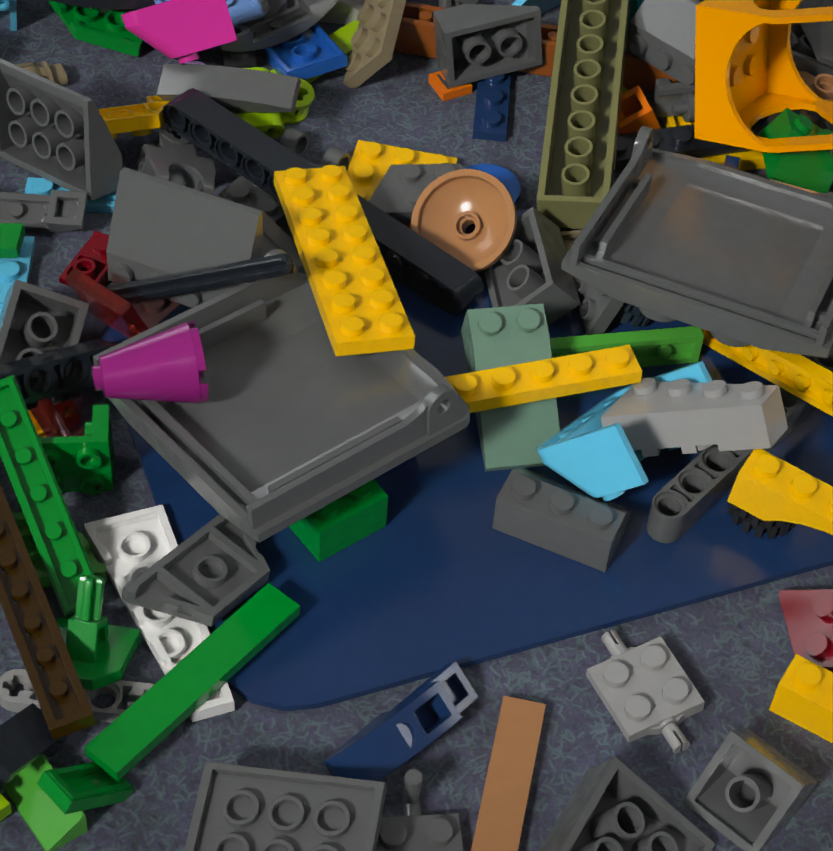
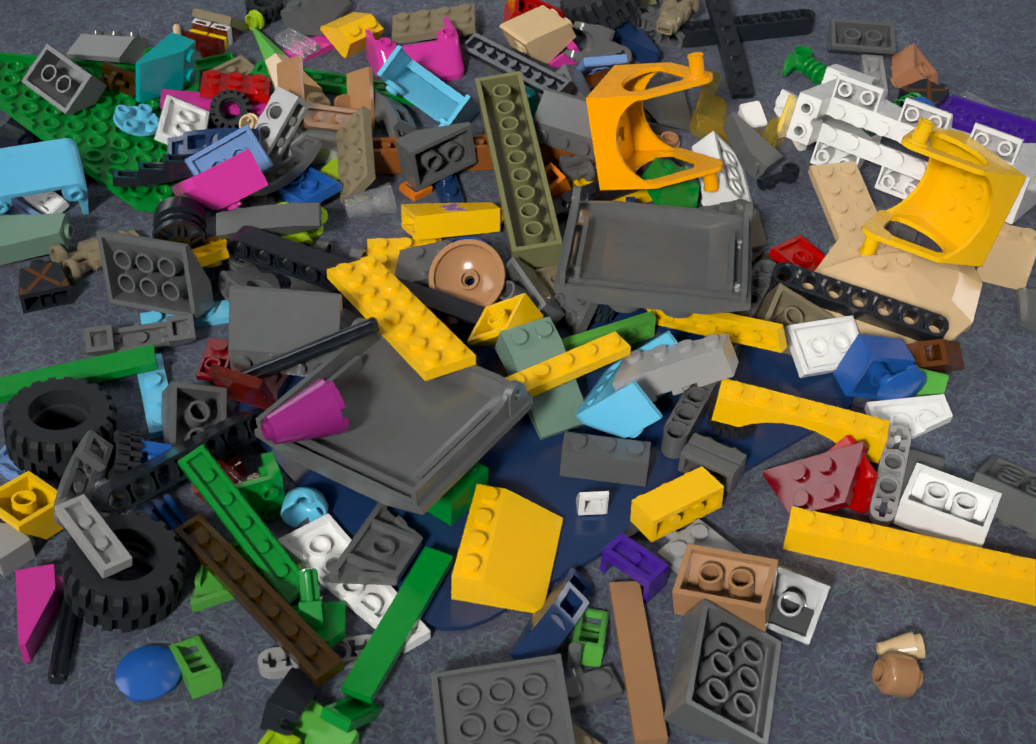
camera: 15 degrees left, 5 degrees down
none -> black wheel [152,196,207,250]
none -> medium azure hair [280,487,329,527]
none -> clear plant [343,182,397,221]
none -> yellow slope [401,202,503,240]
none -> yellow slope [451,484,563,613]
none -> yellow slope [467,293,543,347]
none -> bright green slope [572,608,609,667]
none -> white slope [576,491,609,515]
none -> dark purple panel [600,532,669,603]
none -> yellow brick [630,466,724,543]
none -> medium nougat slope [672,544,779,632]
none -> dark grey brick [678,433,747,493]

